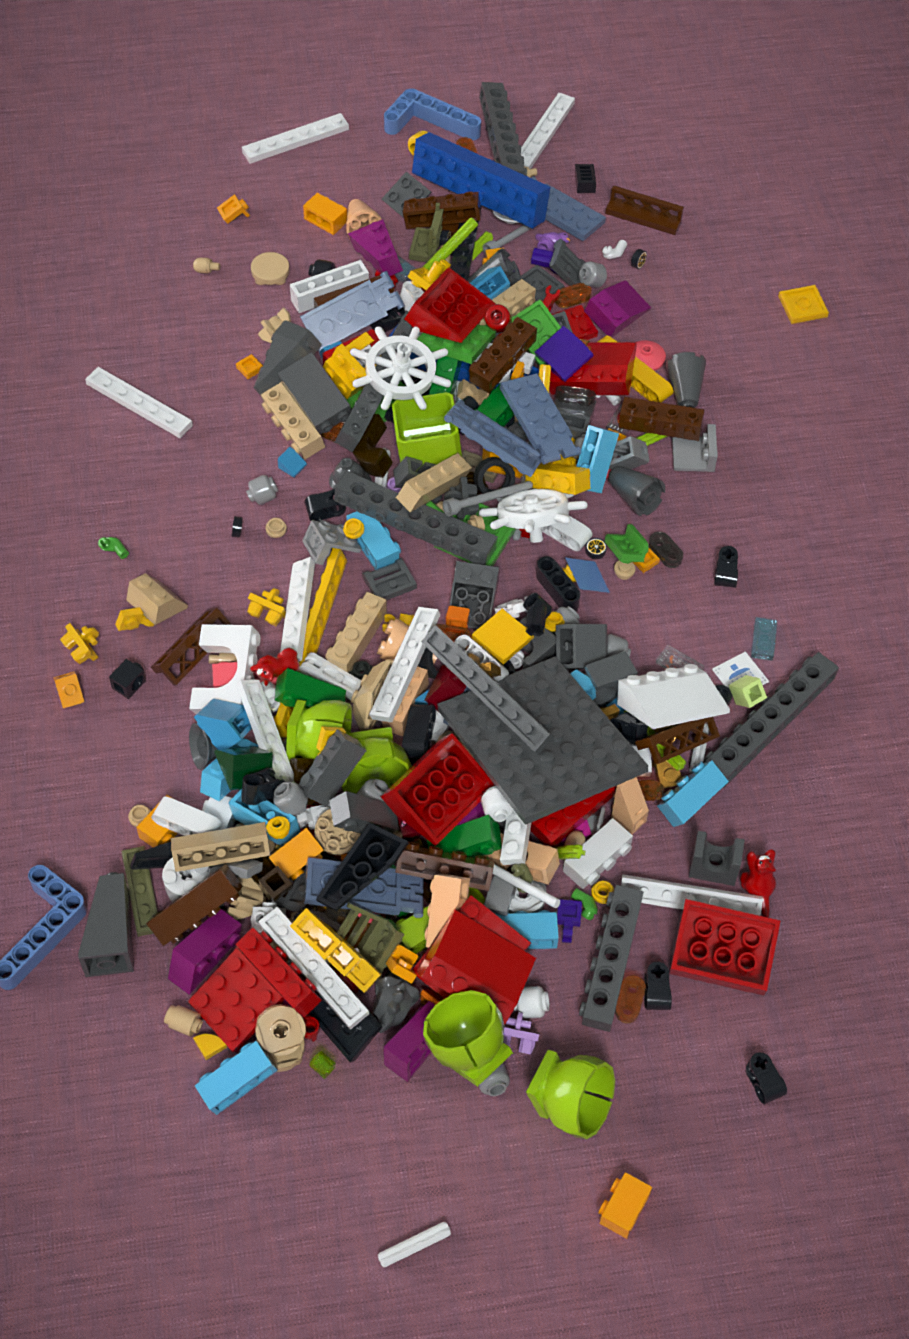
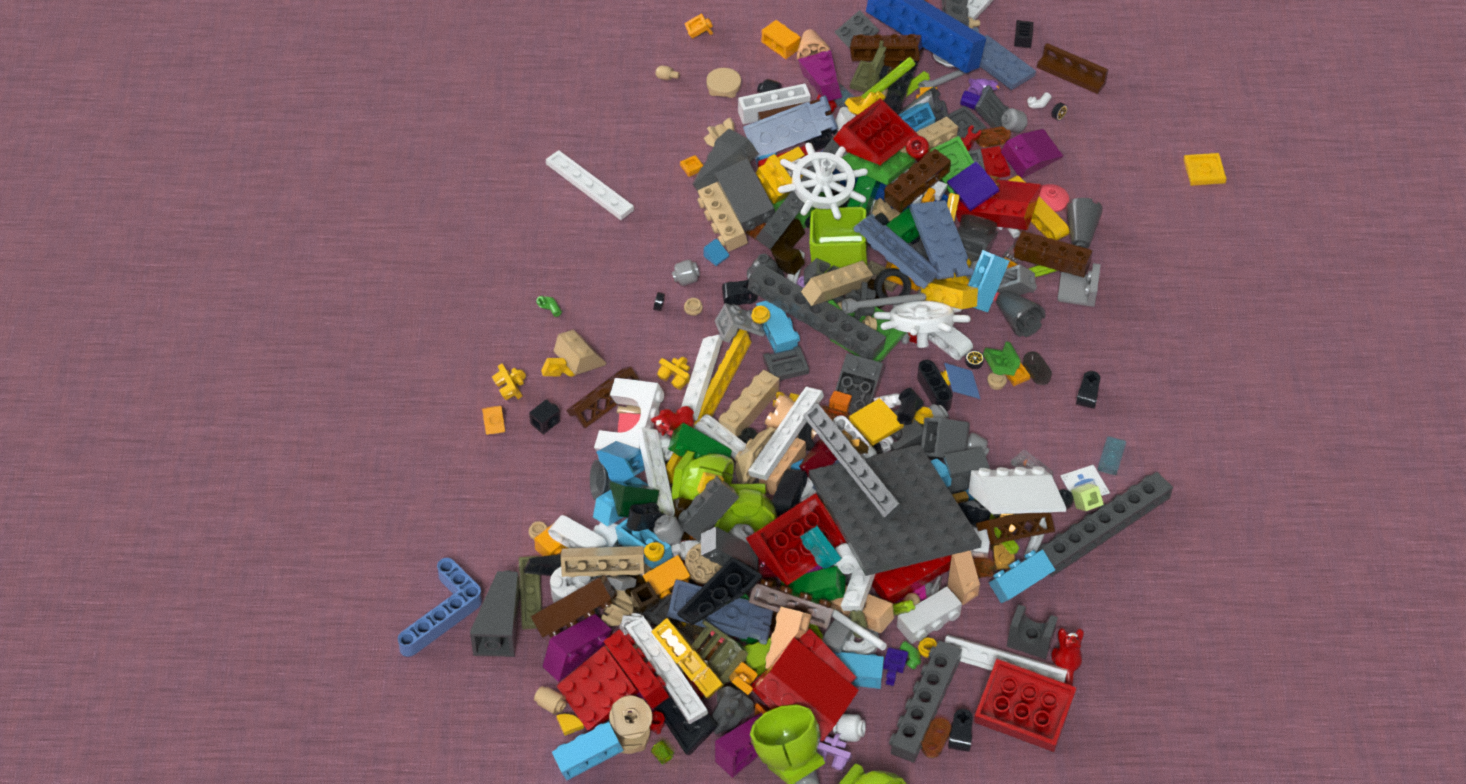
camera: 10 degrees right, 5 degrees down
none -> teal plate [800,526,842,569]

